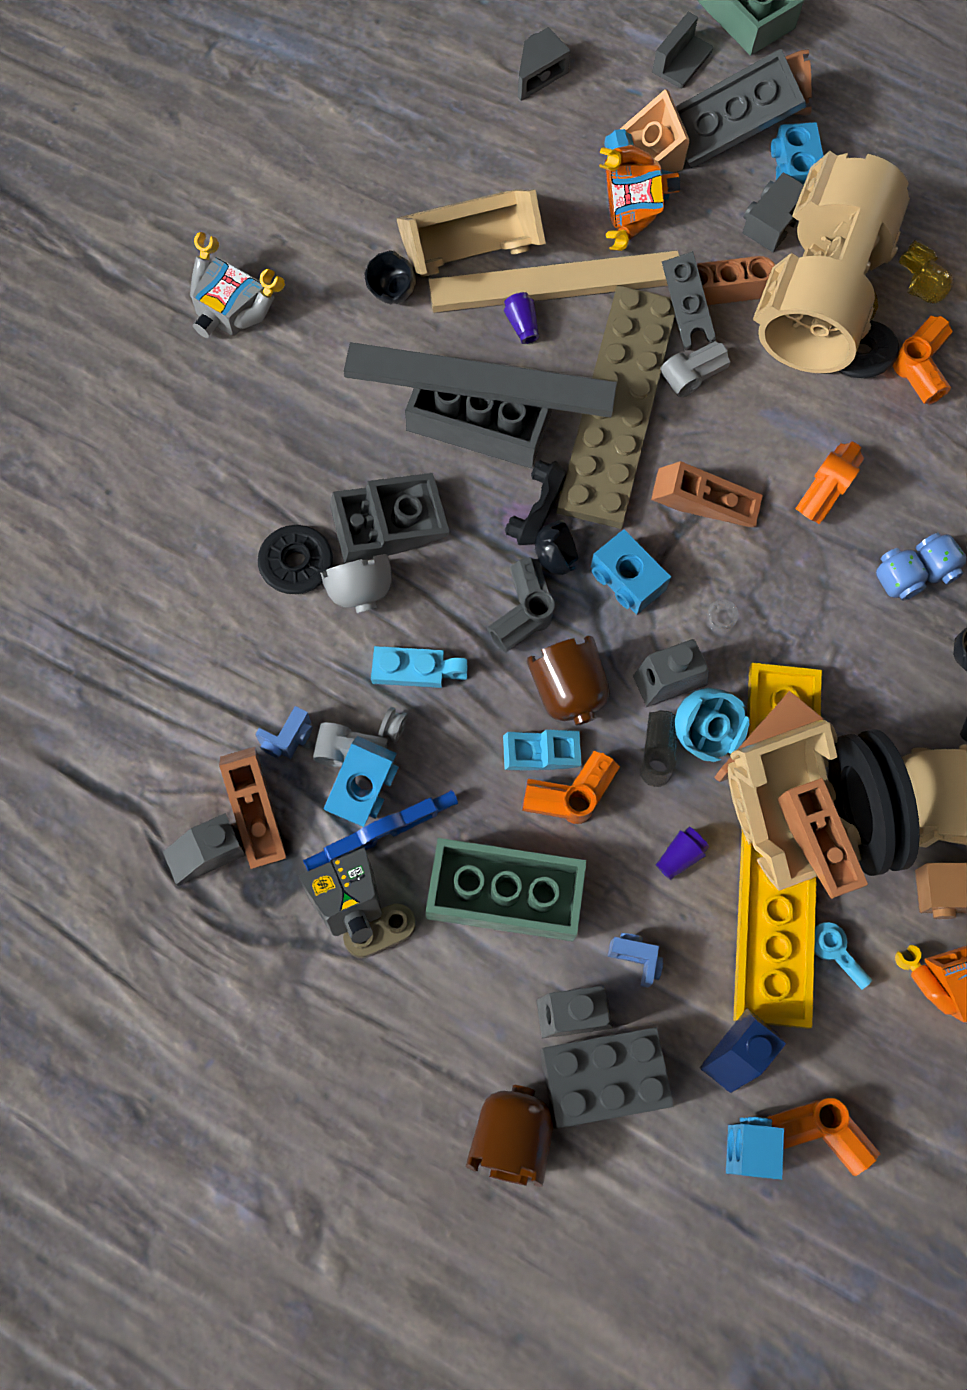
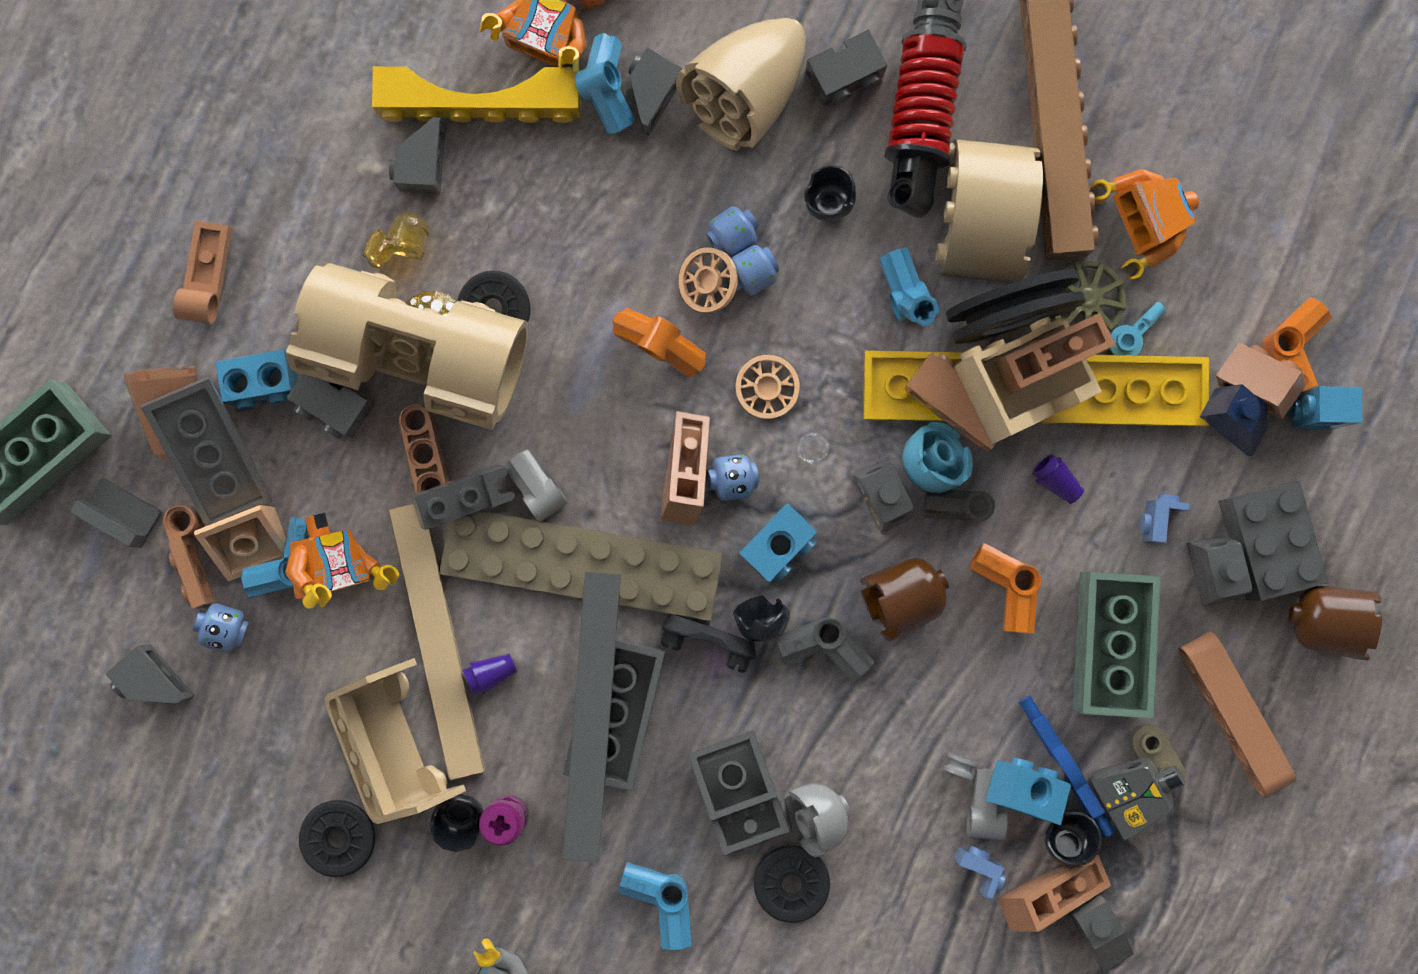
camera: 90 degrees left, 15 degrees up
medium azure plate [371,646,468,688] -> none
medium azure slope [503,730,582,770] -> none
orange piece [893,316,953,405] -> none
none -> nougat plate [163,505,216,609]
none -> nougat plate [173,220,233,324]
none -> medium blue head [192,603,249,653]
none -> black wheel [299,800,375,877]
none -> magenta piece [479,795,529,846]
none -> dark azure piece [617,862,692,950]
none -> light nougat wheel [679,247,738,313]
none -> medium blue head [706,454,759,501]
none -> light nougat wheel [735,355,800,419]
none -> dark azure piece [879,248,940,327]
none -> black hair [1045,811,1102,867]
none -> olive wheel [1054,261,1127,331]
none -> nougat beam [1178,631,1296,798]
none -> nougat brick [1216,342,1305,419]

